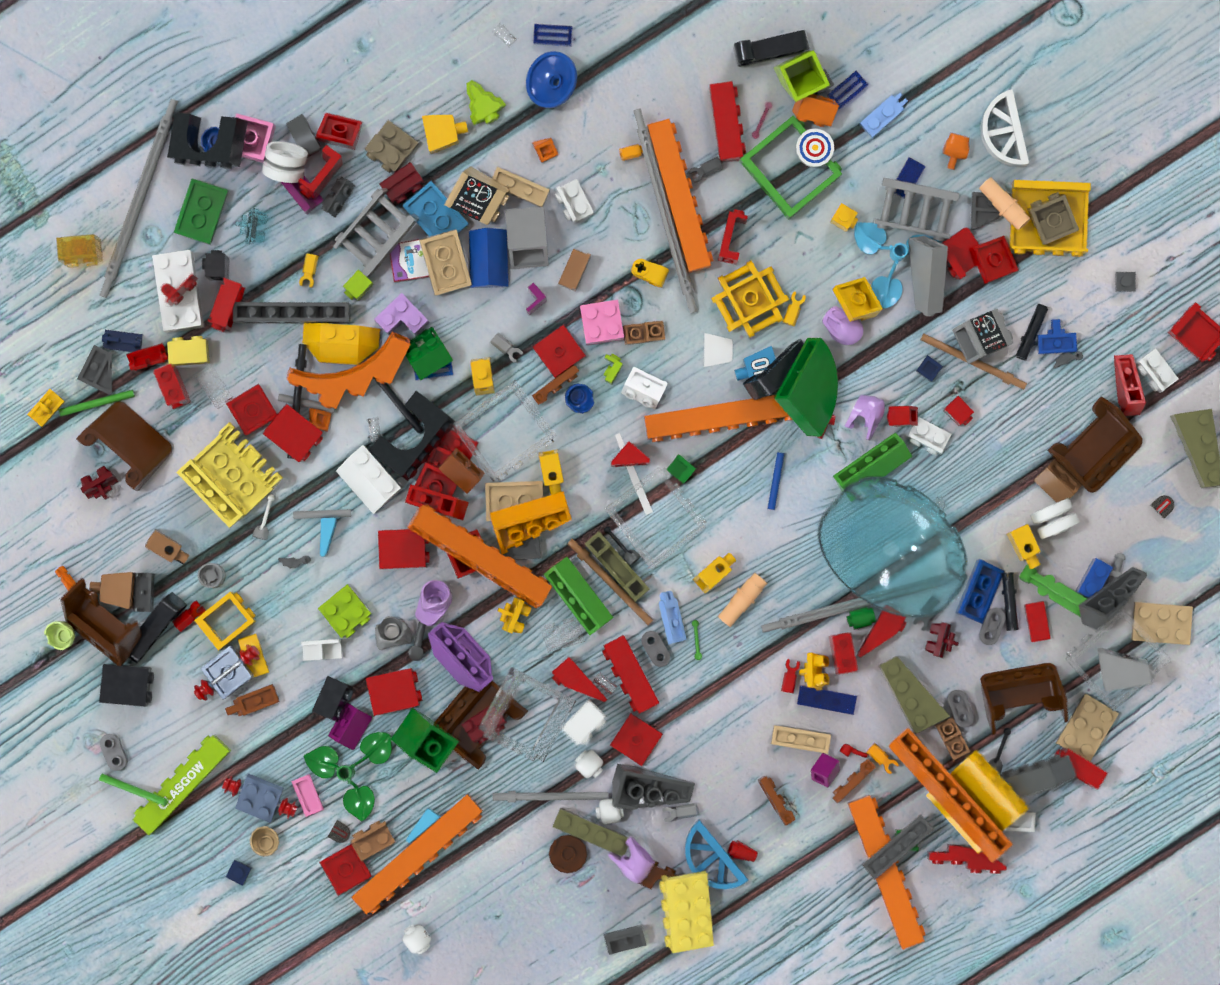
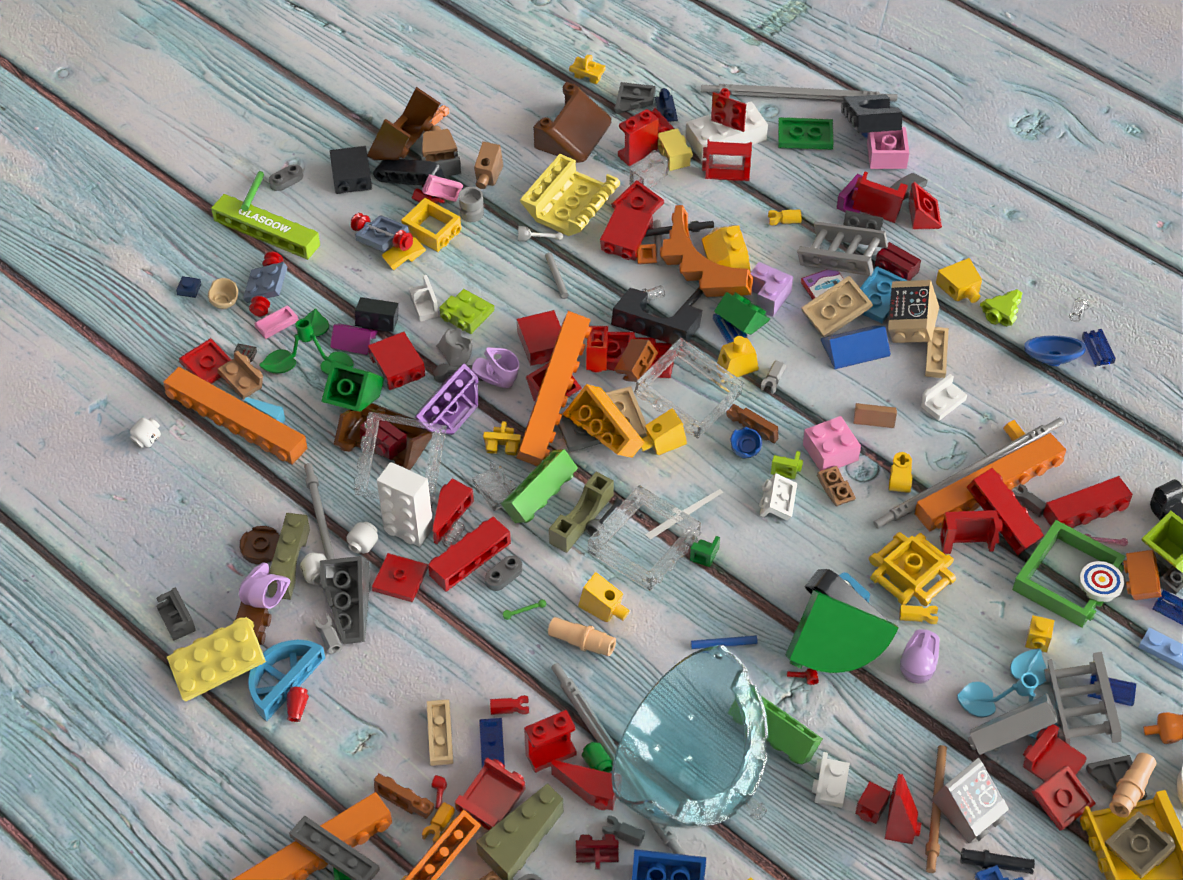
camera: 75 degrees right, 35 degrees down
yellowish green hair [44,621,75,650] -> none
clear yellow brick [56,234,103,268] -> none
bright green bar [59,389,135,416] -> none
dark red hips [80,466,118,500] -> none
black brick [202,250,230,281] -> none
dark orange hinge [225,684,280,716] -> none
dark grey brick [233,302,350,324] -> none
clear light blue hips [235,208,268,244] -> none
white wheel [262,141,308,183] -> none
dark grey piece [278,555,311,569] -> none
medium azure slope [320,518,337,557] -> none
white slope [336,445,402,514] -> none
lime brick [343,270,374,301] -> none
dark tan plate [365,120,419,173] -> none
light grey slope [505,206,549,269] -> none
magenta panel [526,282,547,316] -> none
orange slope [532,138,559,163] -> none
red plate [533,325,586,378] -> none
medium nougat bar [567,538,653,625] -> none
red slope [611,441,650,467] -> none
orange brick [644,395,792,442] -> none
light blue hinge [659,591,687,644] -> none
white sticker [704,333,733,367] -> none
dark orange hinge [758,776,795,826] -> none
yellow hips [799,652,829,691] -> none
magenta panel [811,753,840,788] -> none
yellow plate [832,277,883,322] -> none
lavender helmet [845,395,885,441] -> none
red brick [887,406,918,427] -> none
dark blue plate [916,355,943,382] -> none
none -> bright pink tile [422,174,463,202]
none -> red panel [454,758,526,831]
none -> red wedge [884,773,921,845]
none -> red brick [966,467,1044,555]

